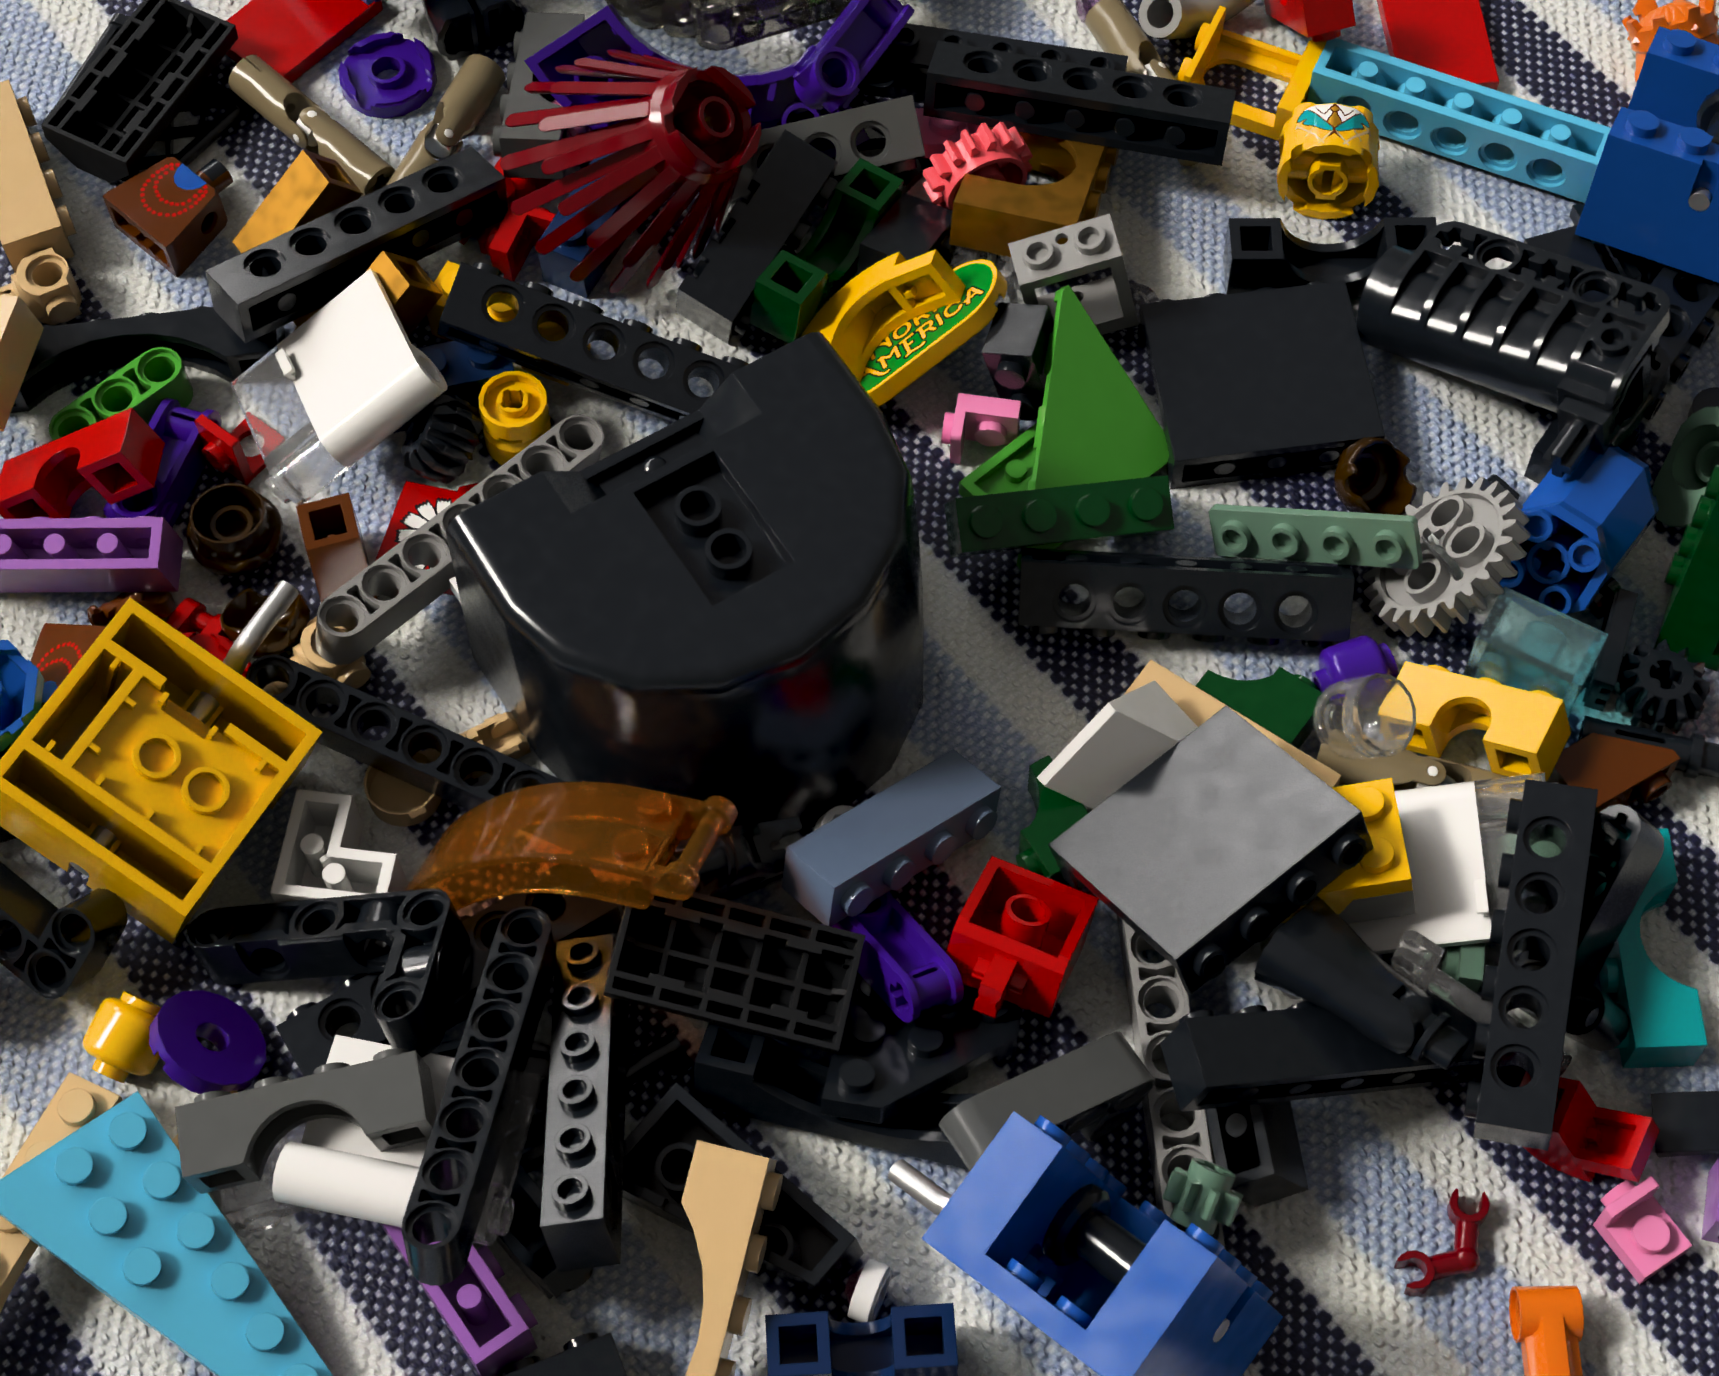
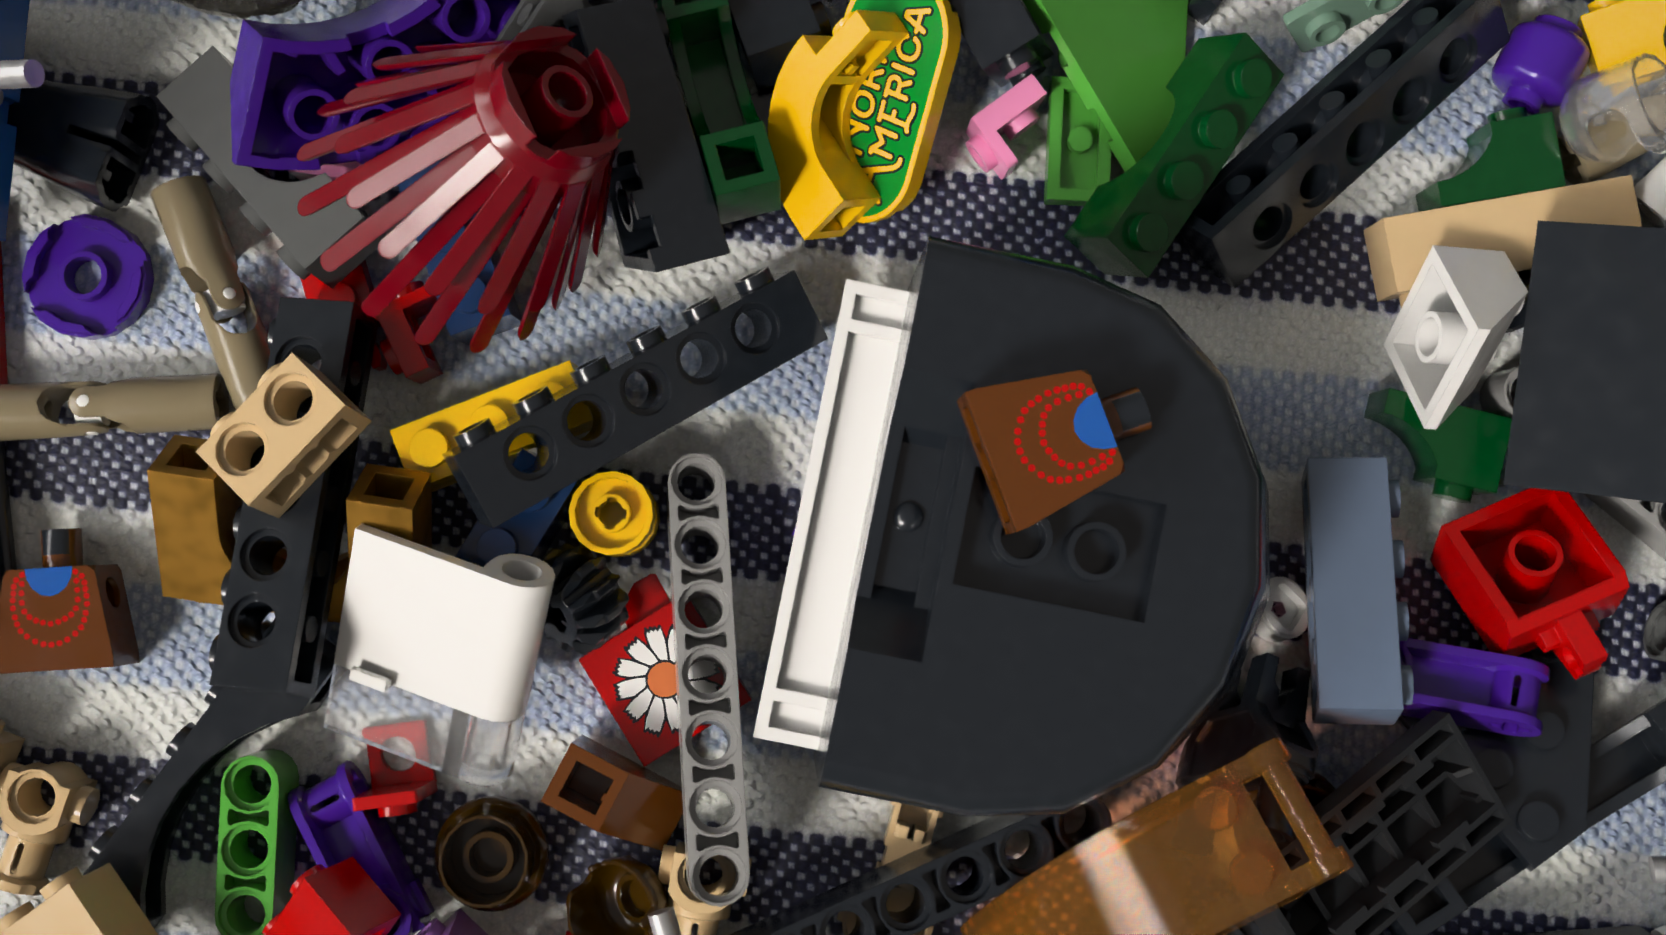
camera: 50 degrees left, 25 degrees up
none -> tan brick [196,353,372,518]
none -> reddish brown torso [957,369,1152,535]

